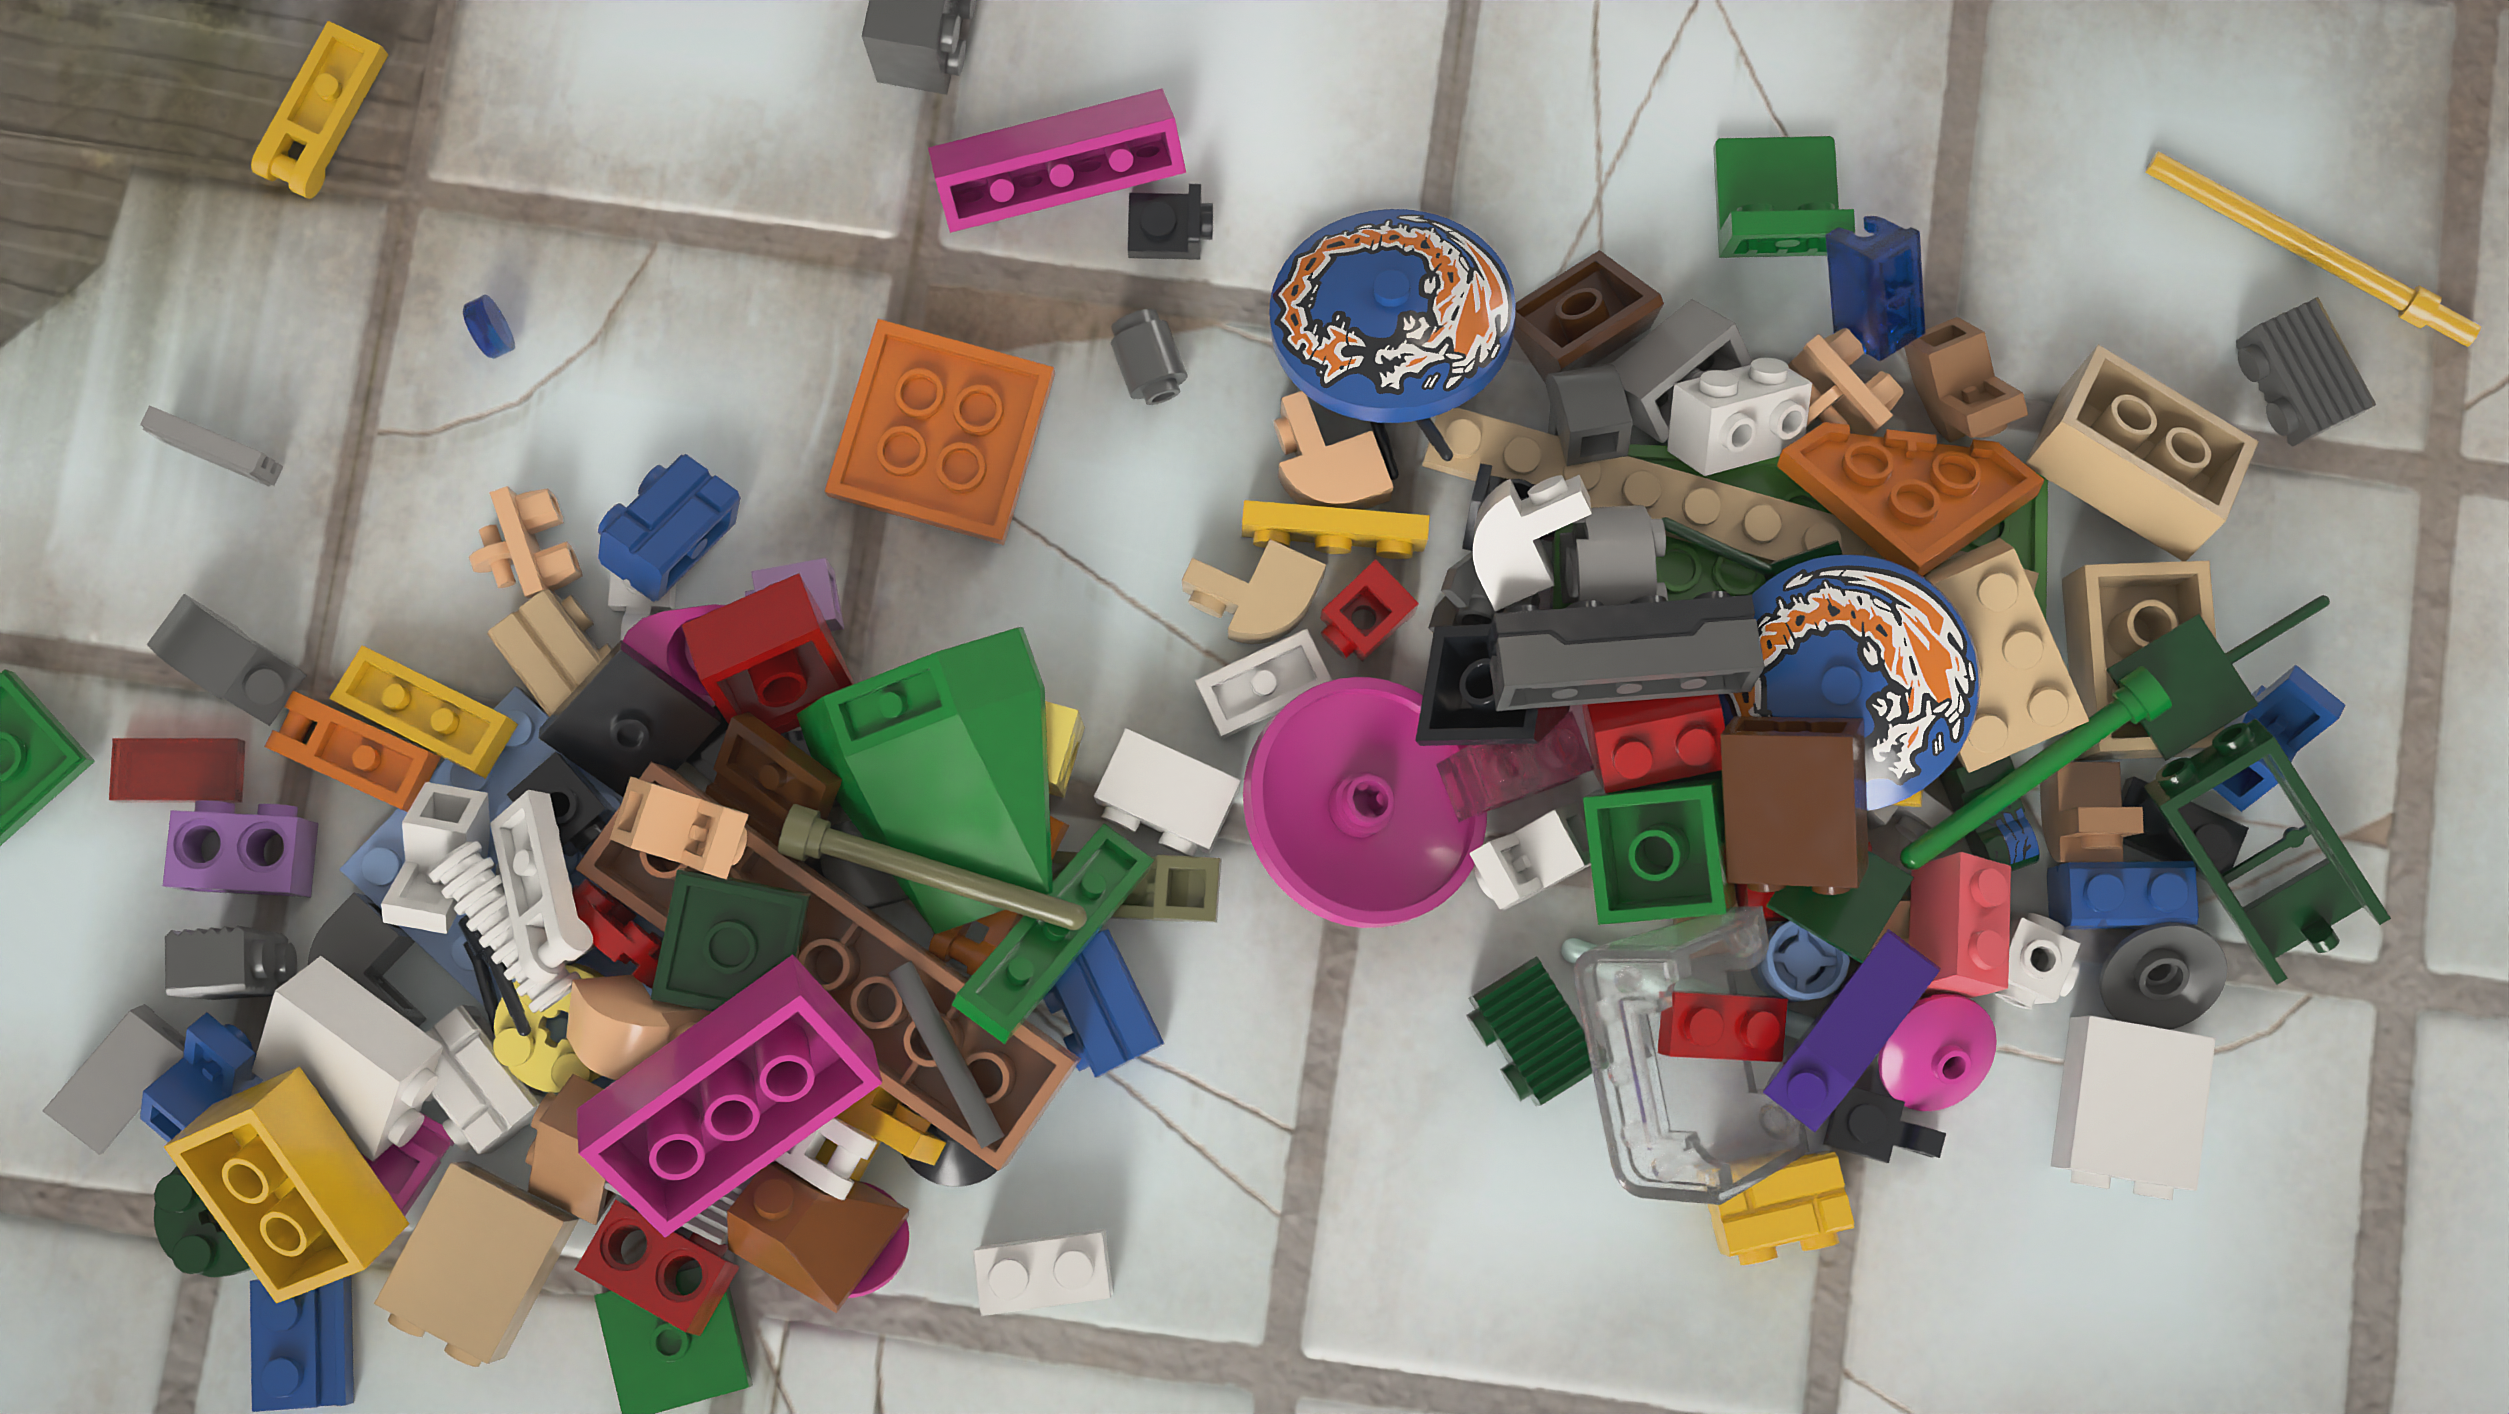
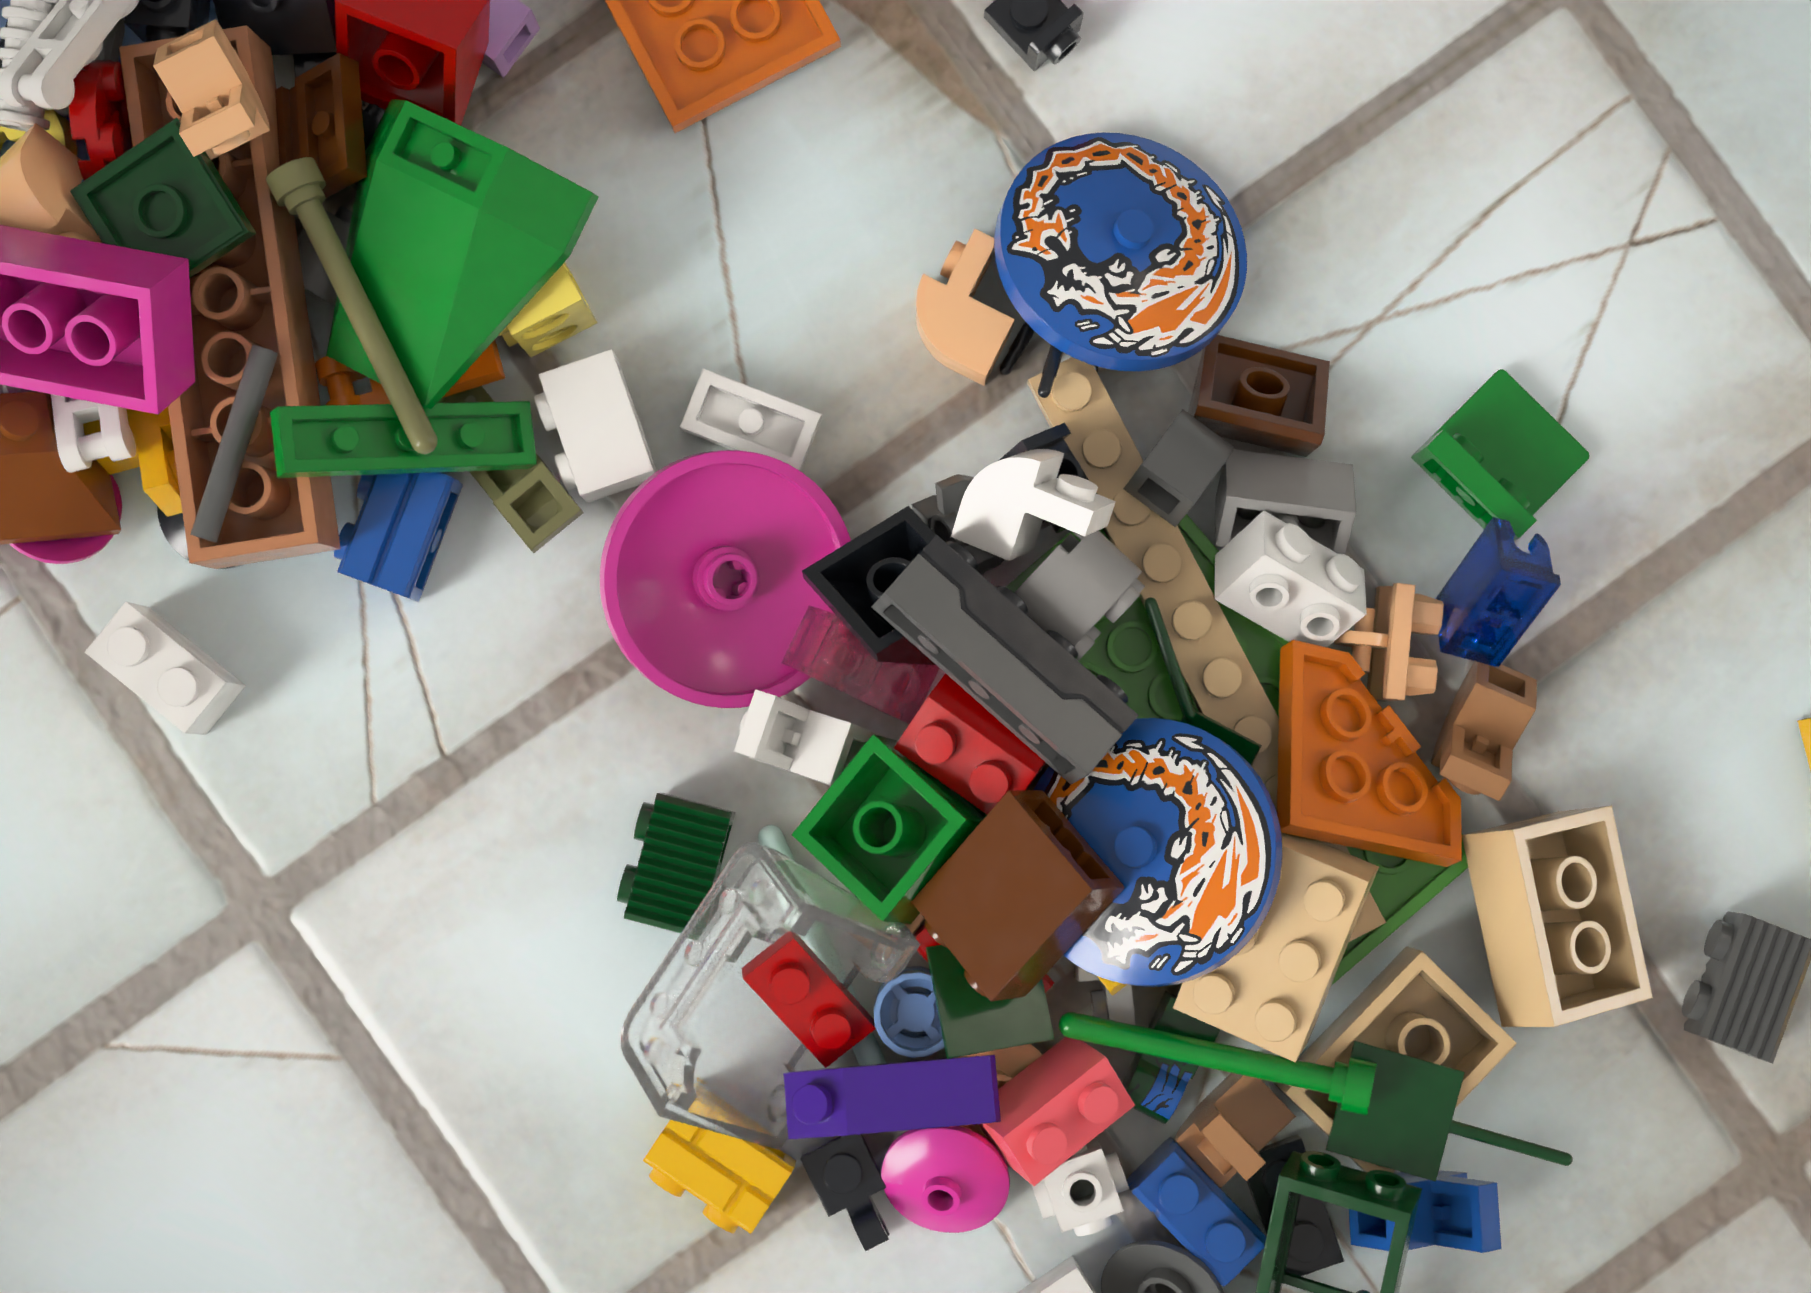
camera: 50 degrees right, 5 degrees up
dark grey brick [1111,309,1188,405] -> none
tan brick [1182,539,1326,644] -> none
yellow plate [1241,500,1430,559] -> none
red brick [1320,559,1419,662] -> none

